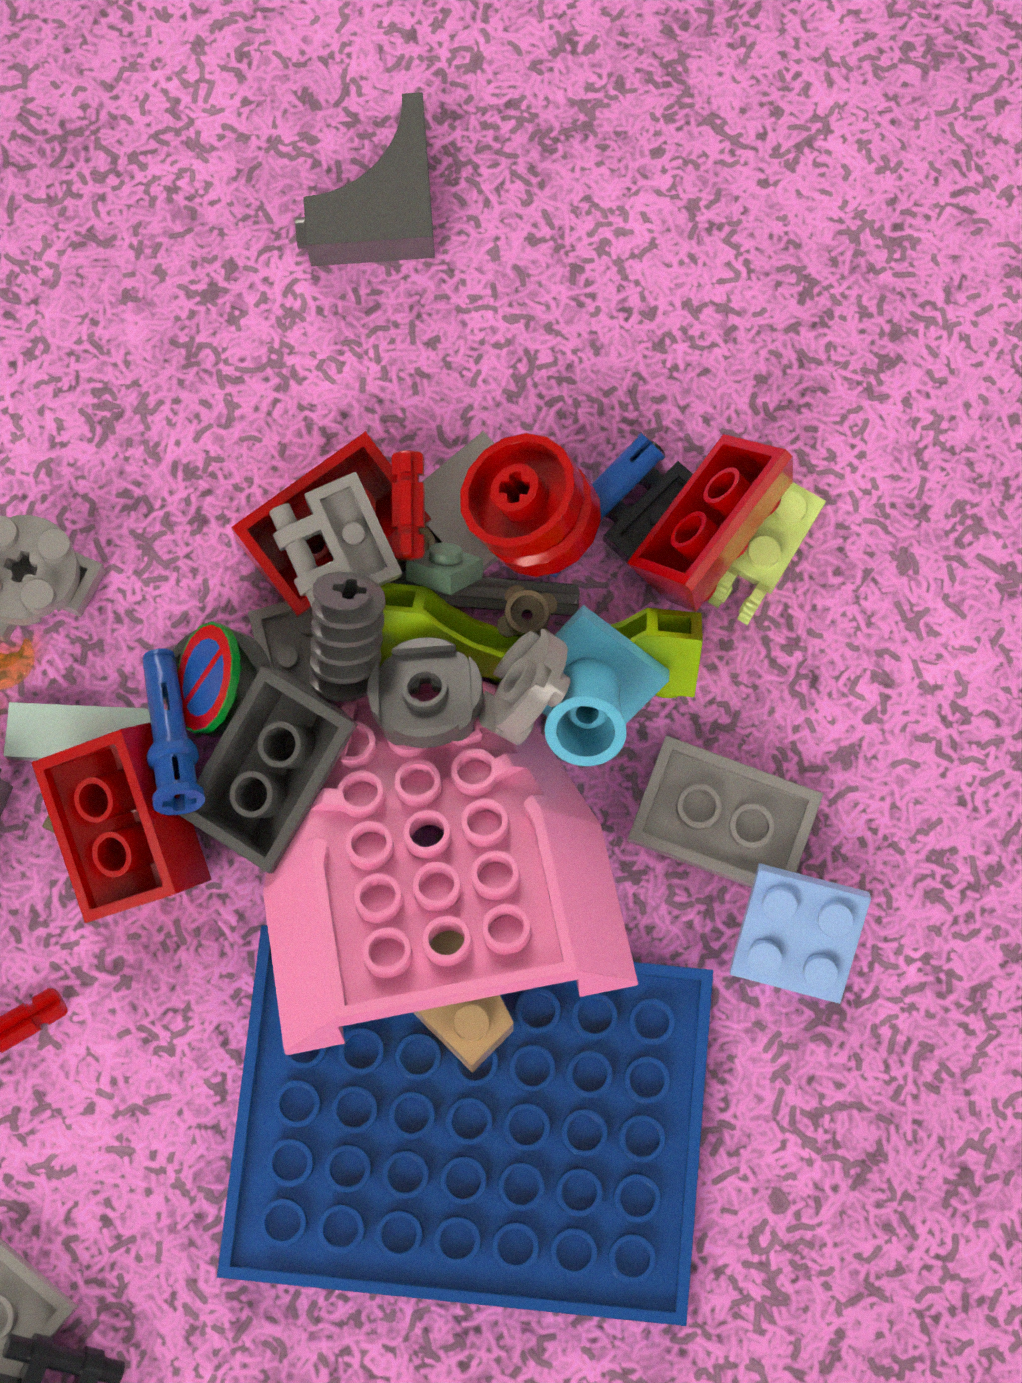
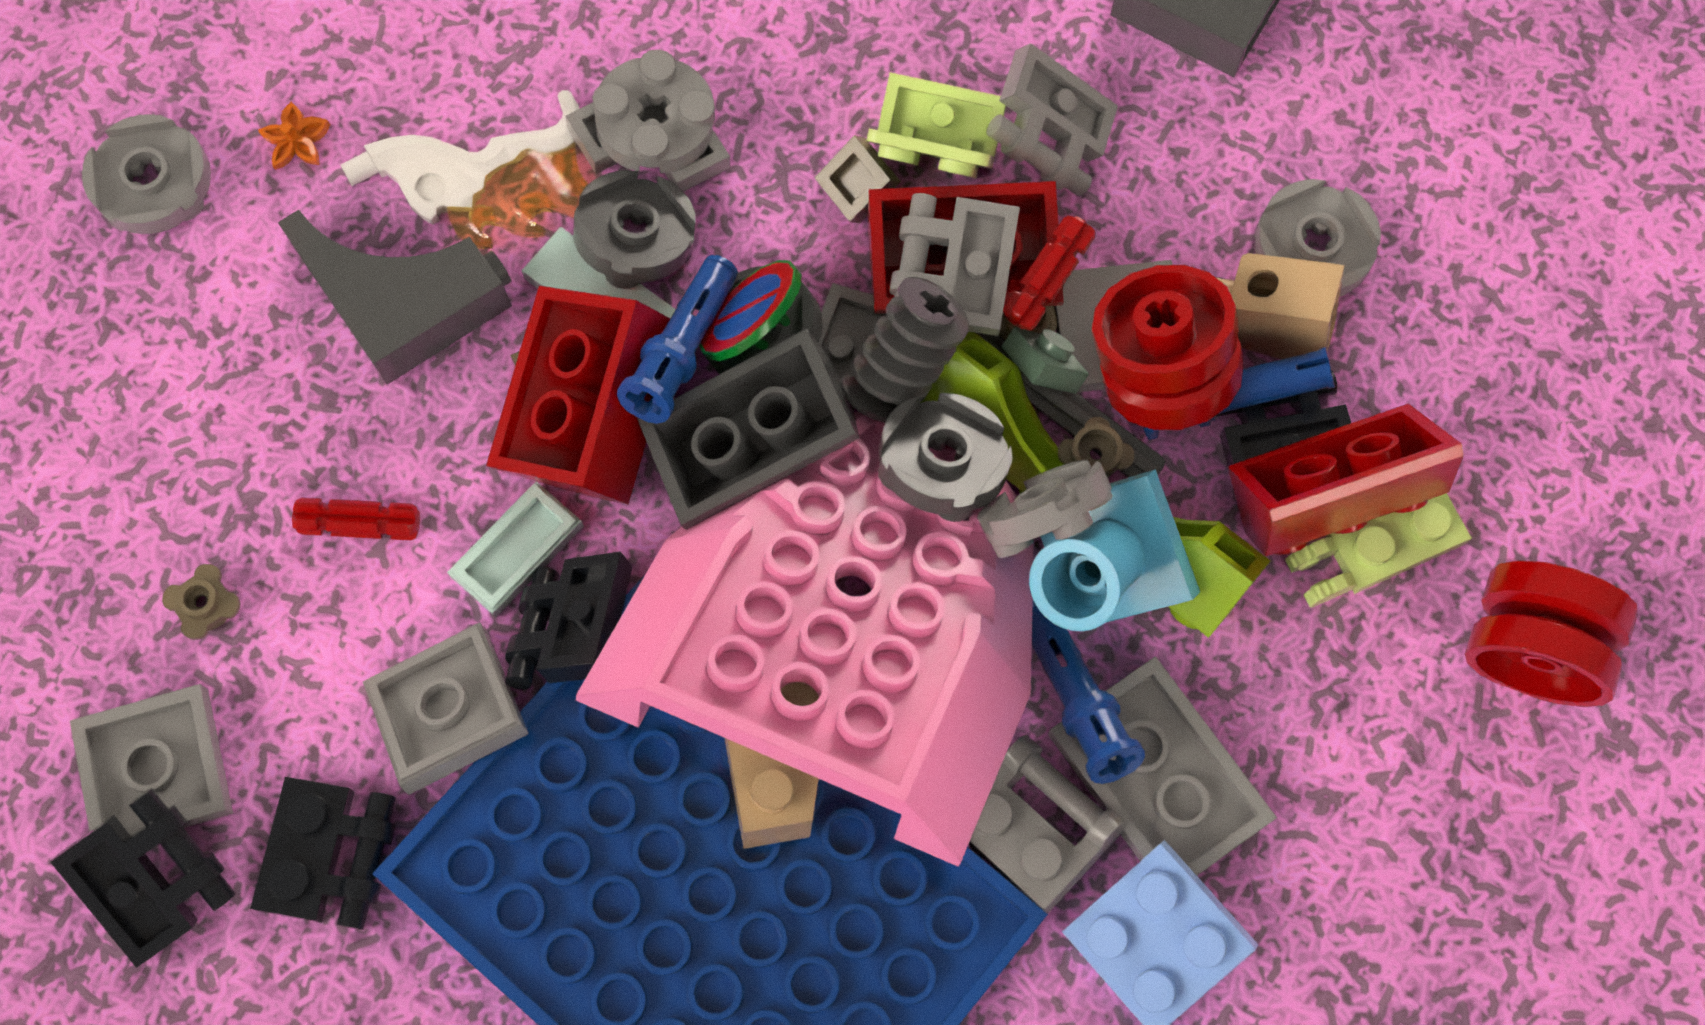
camera: 35 degrees right, 5 degrees down
none -> black plate [250,777,396,930]
none -> light grey plate [363,622,529,795]
none -> light aqua tile [447,481,584,618]
none -> black plate [505,551,633,690]
none -> dark grey plate [573,170,696,289]
none -> plate [814,135,901,223]
none -> yellowish green bracket [866,72,1006,179]
none -> light grey plate [969,735,1127,914]
none -> light grey plate [986,43,1118,196]
none -> blue pin [1032,600,1145,784]
none -> tan torso [1215,253,1345,359]
none -> light grey plate [1254,179,1381,297]
none -> red wheel [1465,560,1638,707]

